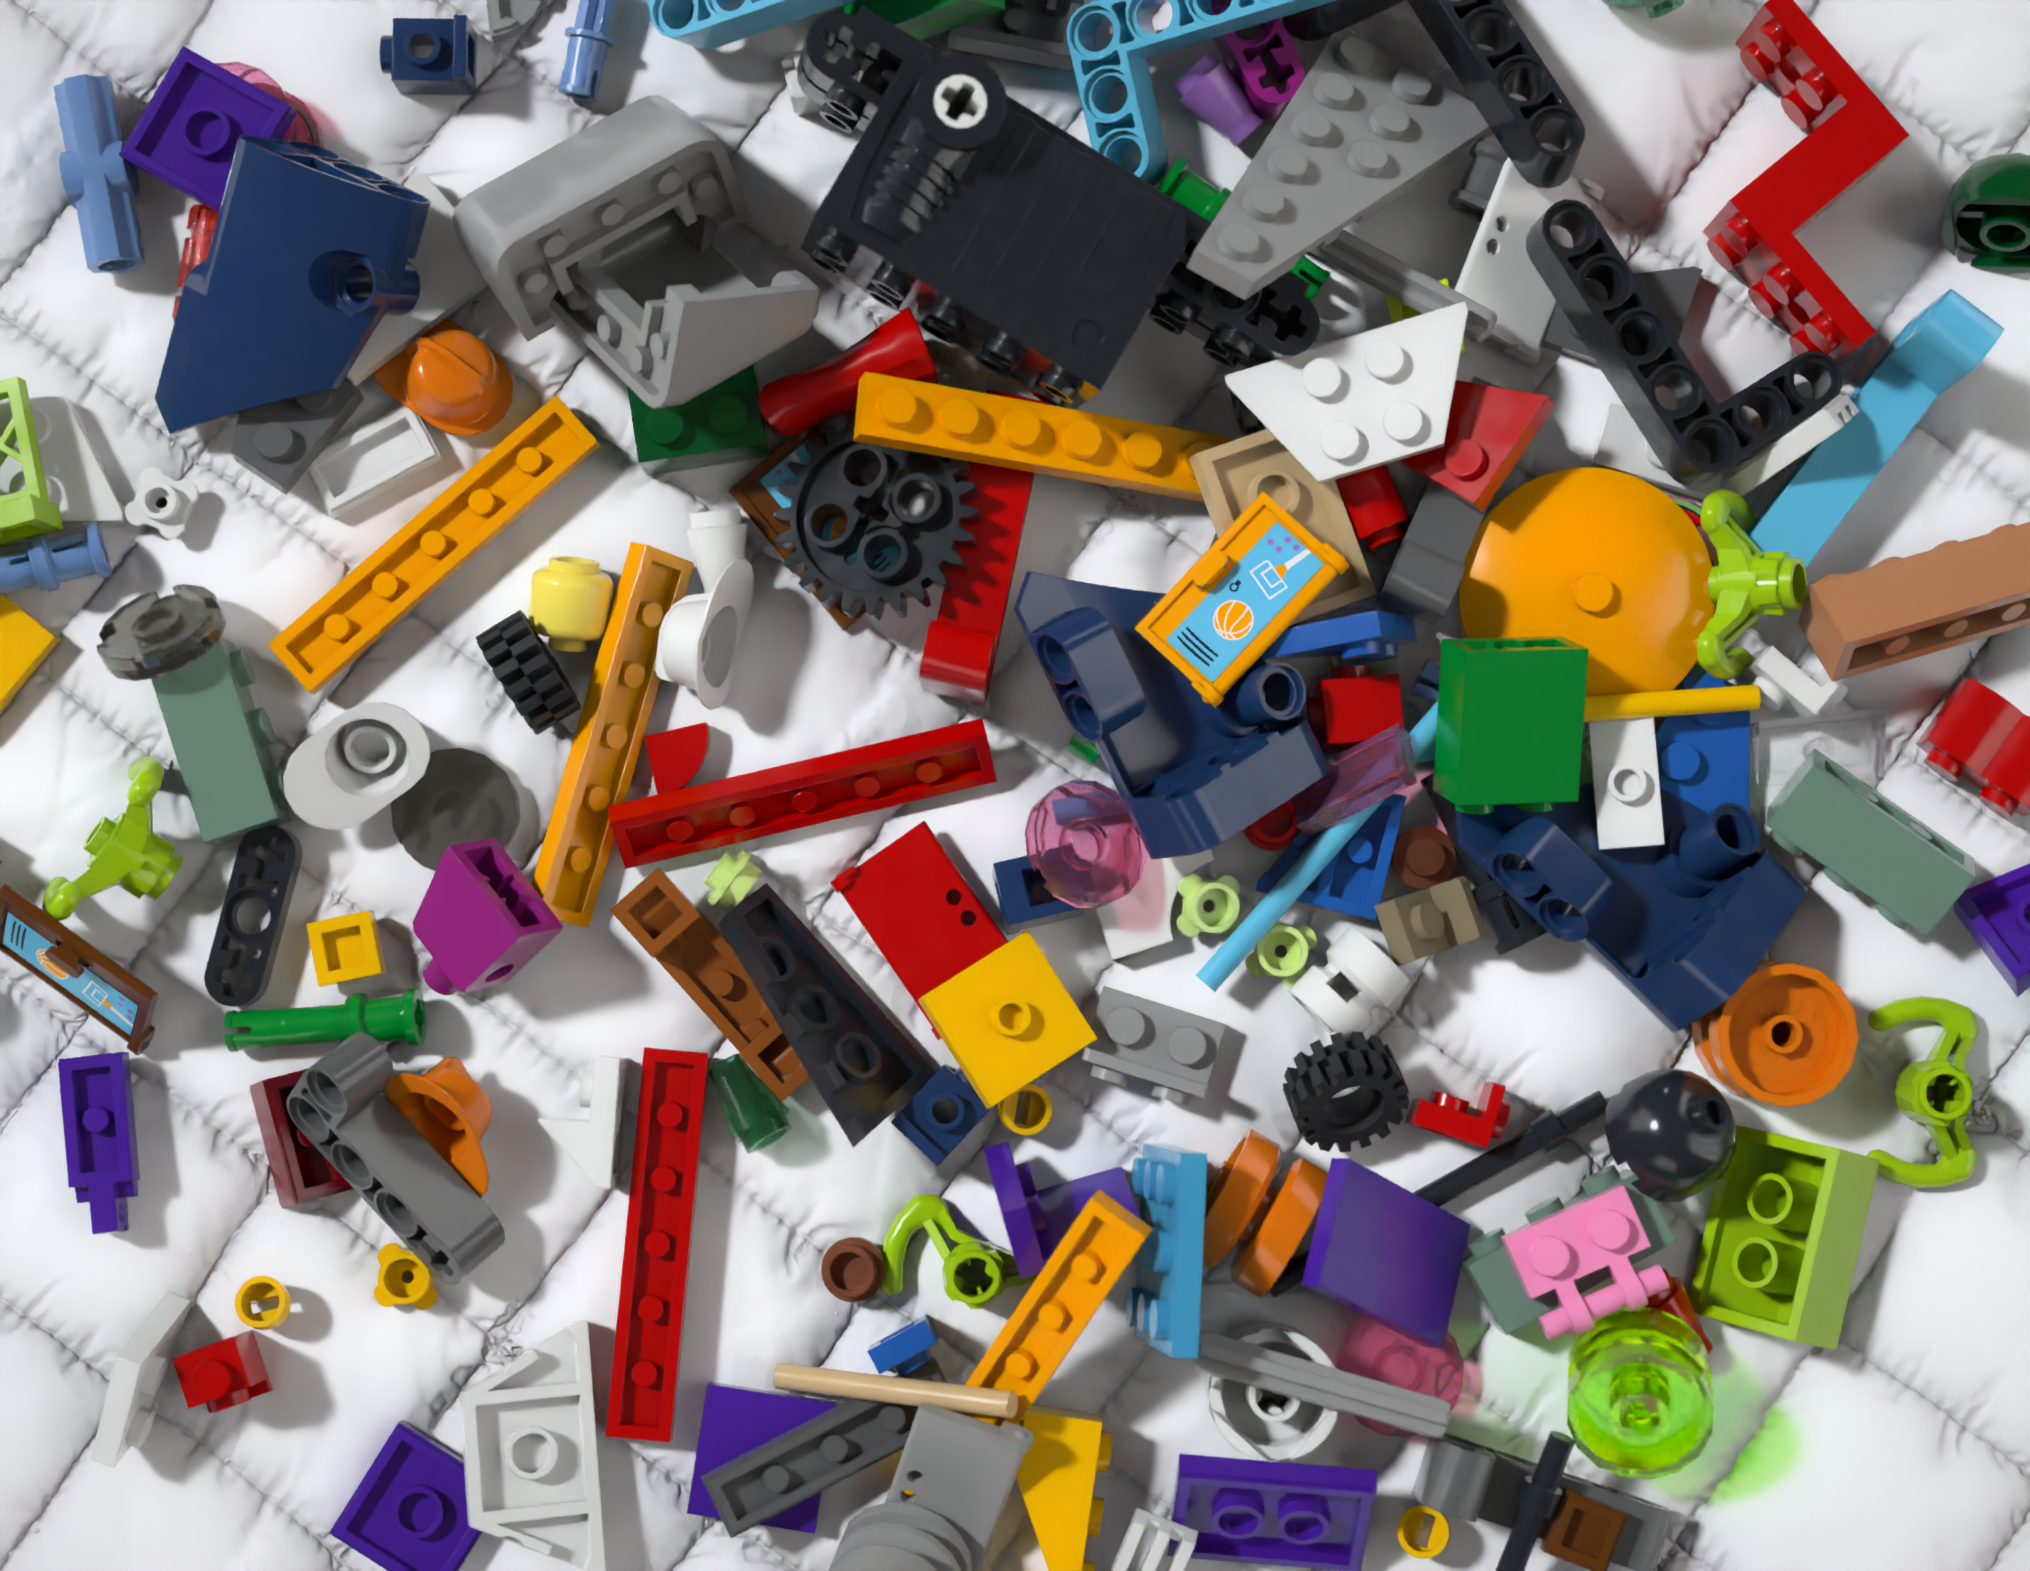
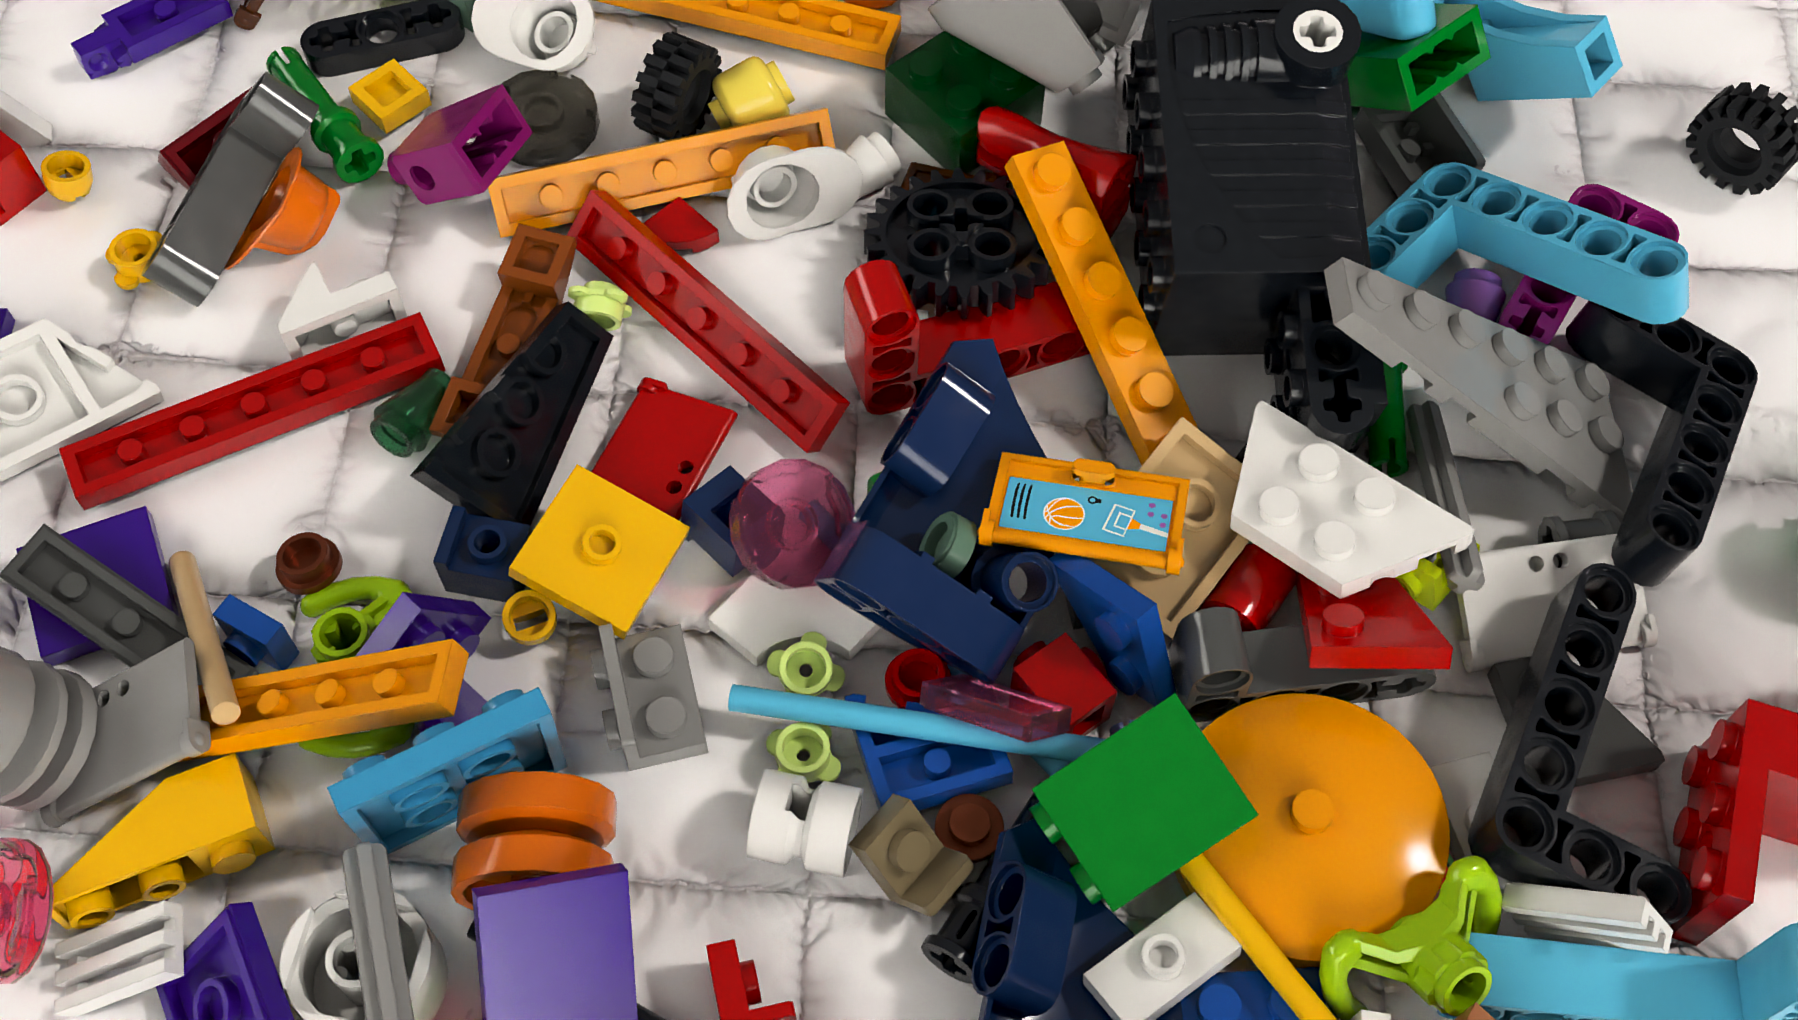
camera: 55 degrees right, 25 degrees down
black tyre [1283,1031,1410,1152] -> none
none -> sand green tile [919,511,977,578]

